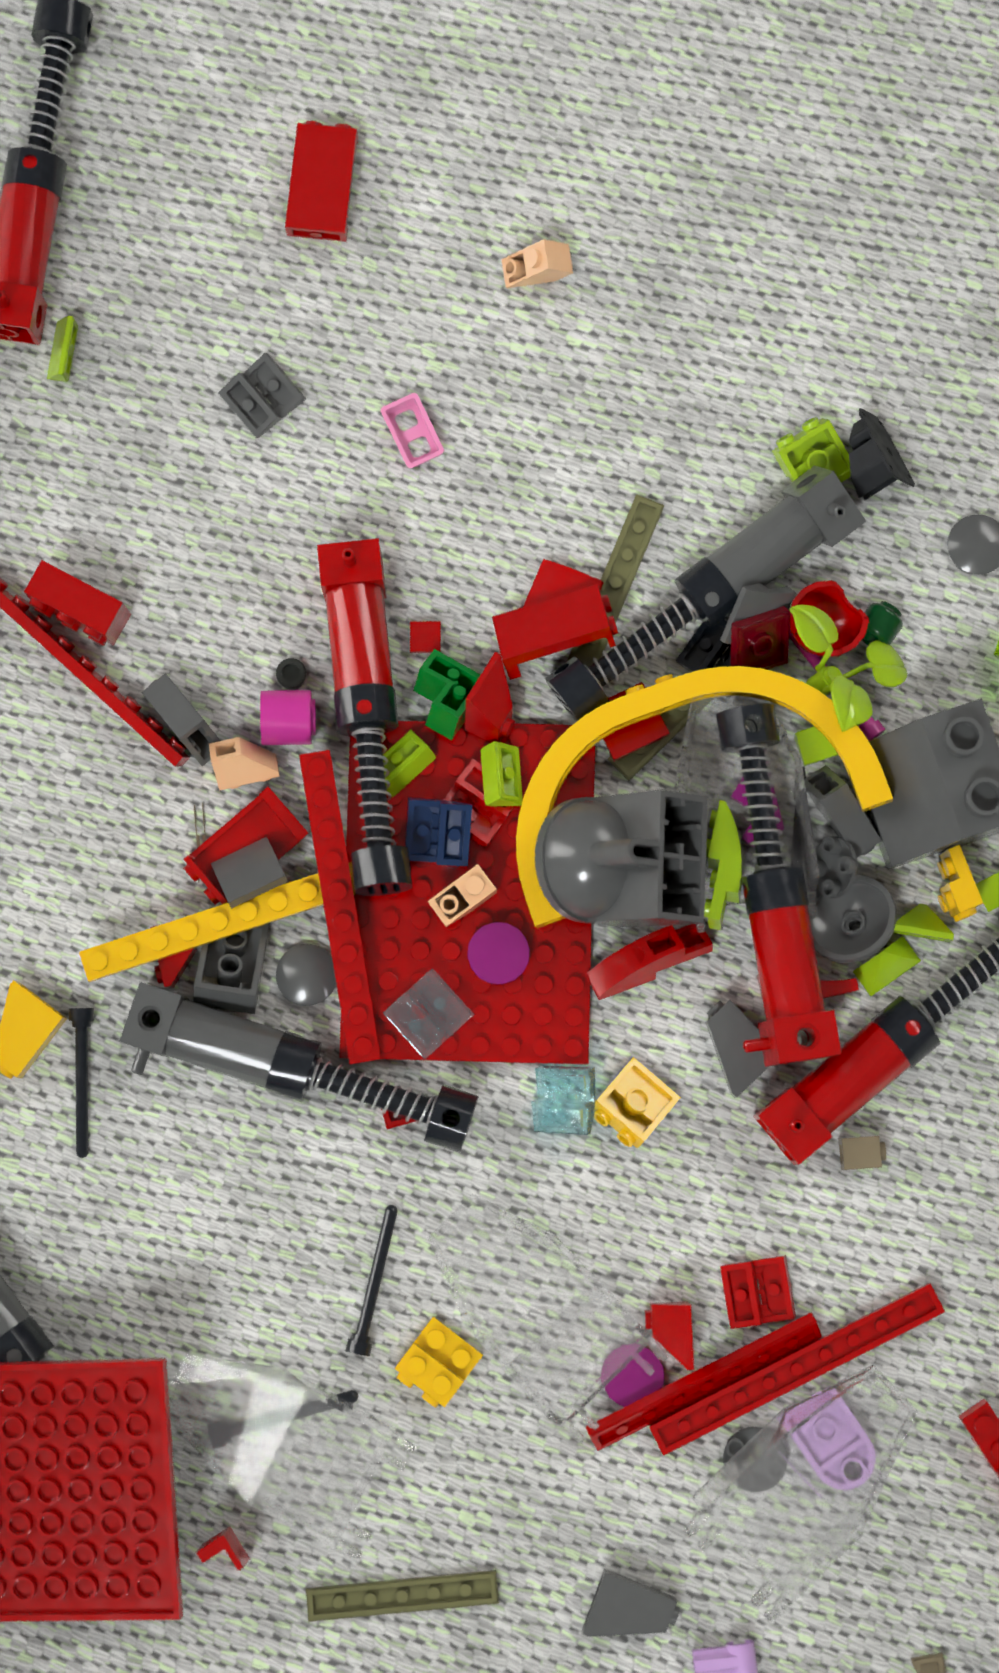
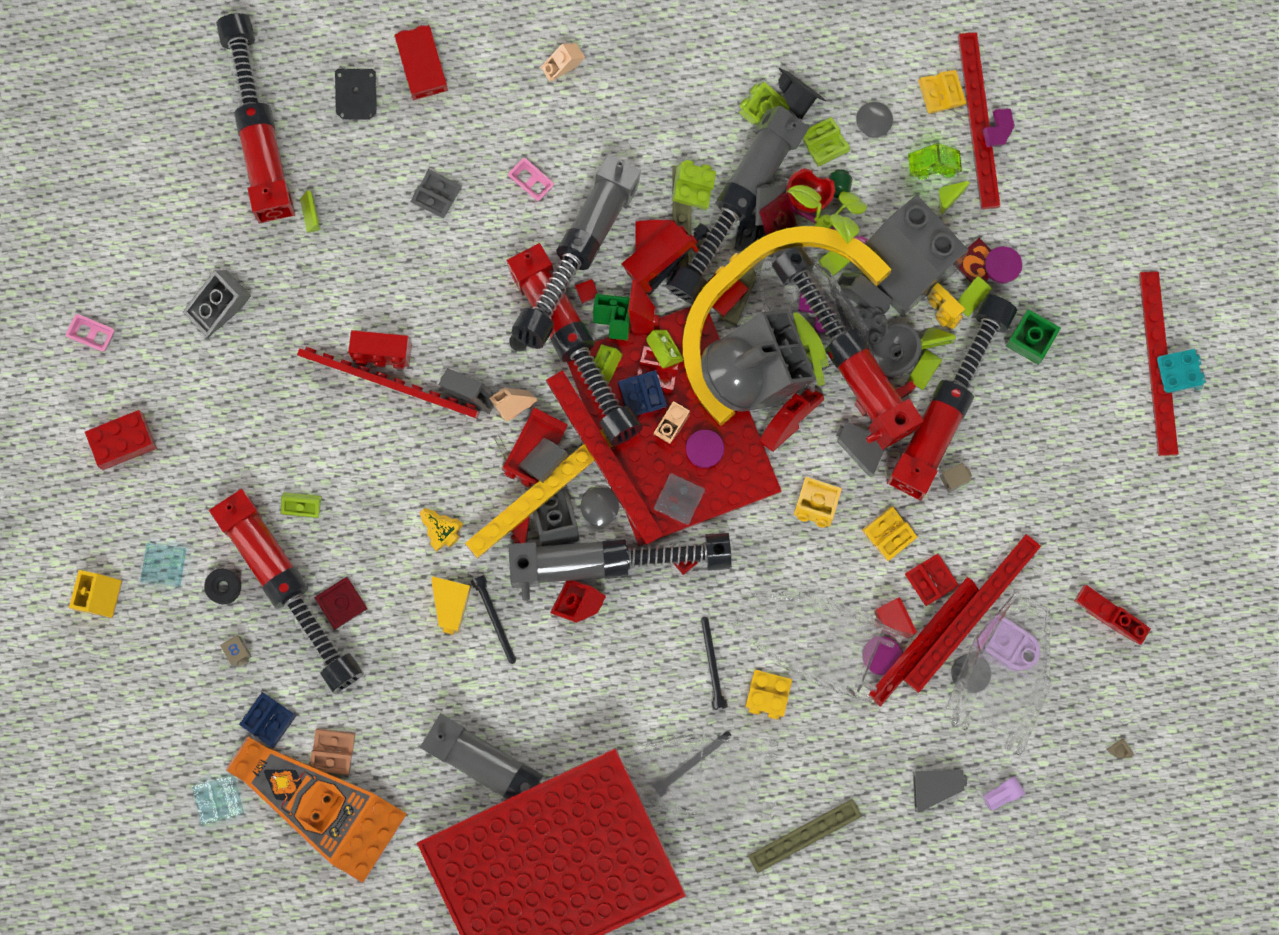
camera: 30 degrees left, 5 degrees down
red panel [196,1526,250,1571] -> none
dark pink piece [260,690,316,745] -> none
clear light blue slope [531,1065,596,1135] -> none
none -> black piece [335,69,377,120]
none -> yellow rock [419,508,464,552]
none -> piece [512,154,641,349]
none -> red slope [550,580,606,623]
none -> black piece [647,223,710,295]
none -> lime plate [672,160,716,210]
none -> lime slope [802,117,850,167]
none -> yellow slope [862,506,918,561]

